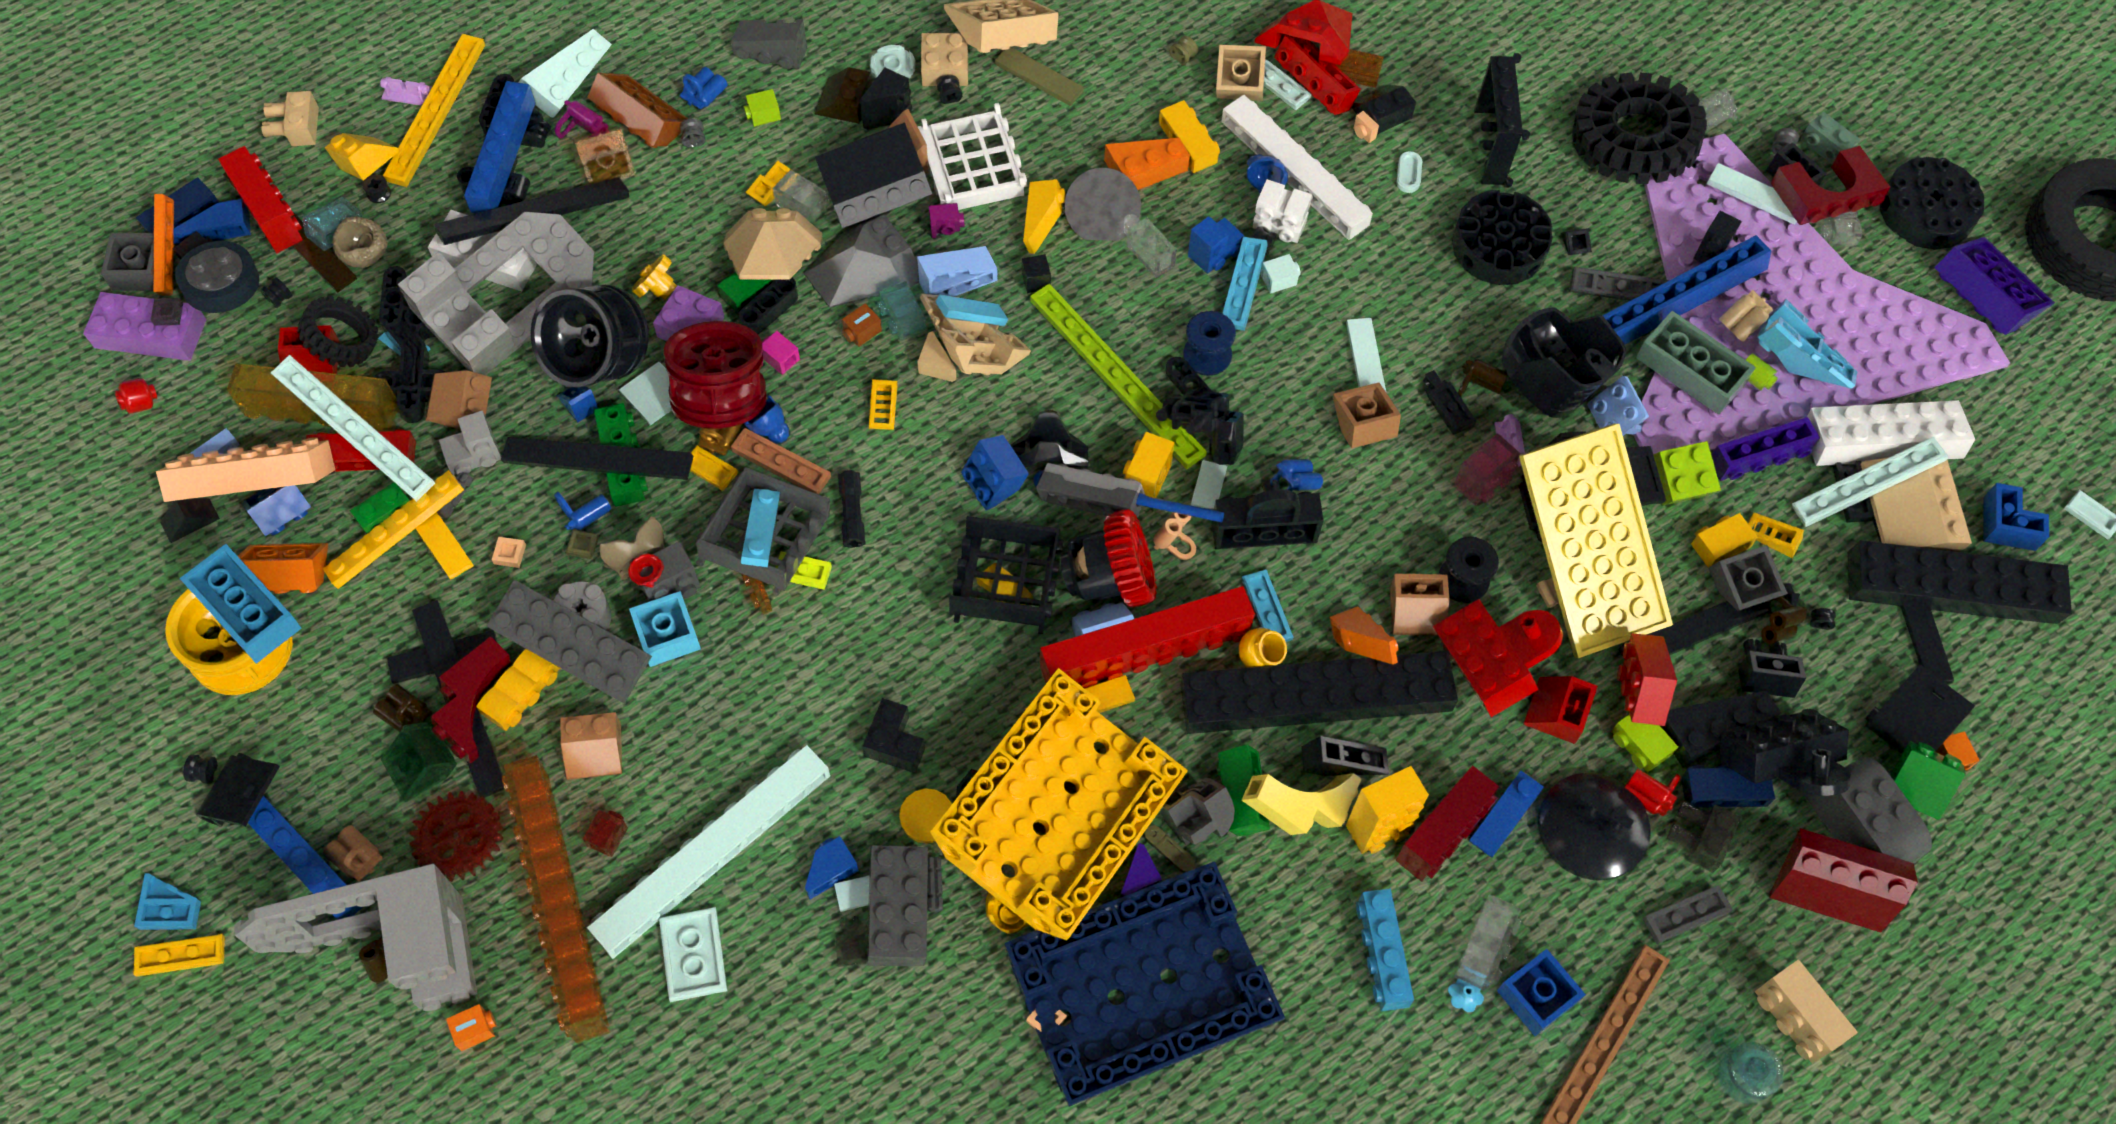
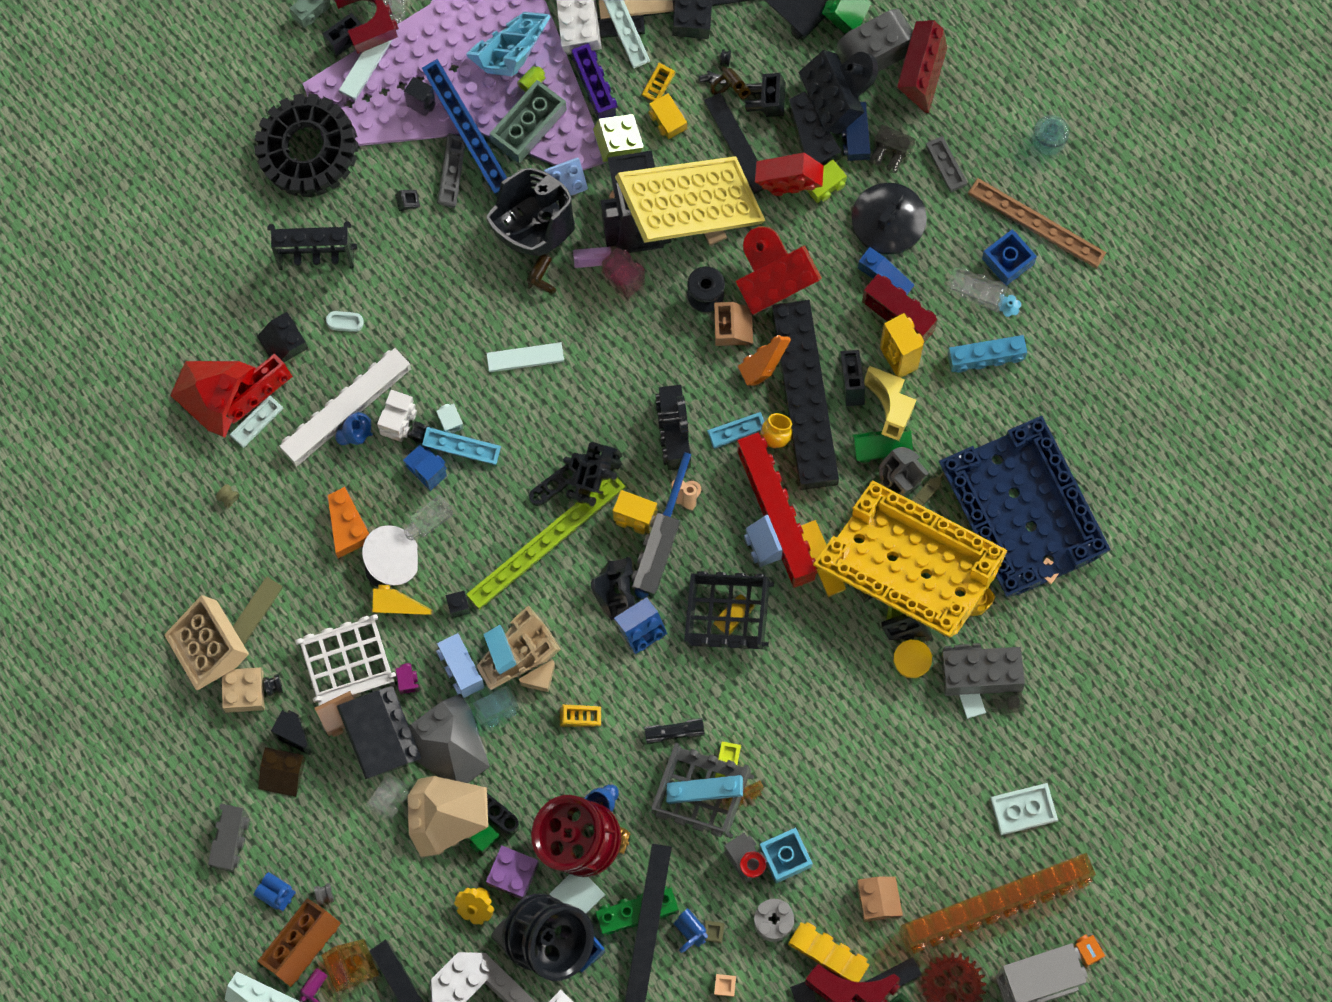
camera: 90 degrees left, 10 degrees up
dark grey plate [487,580,652,704] -> none
clear red brick [583,810,628,857] -> none
light aqua brick [587,745,830,959] -> none
dark tan brick [600,516,665,580] -> none
yellow tile [690,445,739,491] -> none
nougat plate [731,428,831,495] -> none
lime brick [743,89,781,127] -> none
yellow slope [746,161,798,206] -> none
dark pink brick [762,331,800,375] -> none
blue slope [805,836,859,899] -> none
dark orange brick [842,303,882,347] -> none
black brick [863,698,925,773] -> none
light aqua tile [870,45,916,78] -> none
piece [1060,509,1157,607] -> none
dark purple slope [1120,843,1162,898] -> none
yellow brick [1159,100,1220,173] -> none
dark blue hose [1183,311,1236,376] -> none
light aqua tile [1191,460,1227,510] -> none
tan brick [1216,45,1266,101] -> none
blue piece [1270,459,1323,491] -> none
medium nougat slope [1333,382,1401,449] -> none
clear orange plate [1335,49,1384,88] -> none
light nougat plate [1354,111,1379,143] -> none
black hinge [1423,370,1476,435] -> none
black brick [1452,190,1553,285] -> none
red slope [1523,676,1598,744] -> none
red piece [1625,768,1680,816] -> none
clear piece [1698,88,1738,132] -> none
dark grey slope [1709,545,1788,611] -> none
tan piece [1719,290,1773,342] -> none
tan brick [1755,959,1858,1064] -> none
dark grey wheel [1771,128,1799,154] -> none

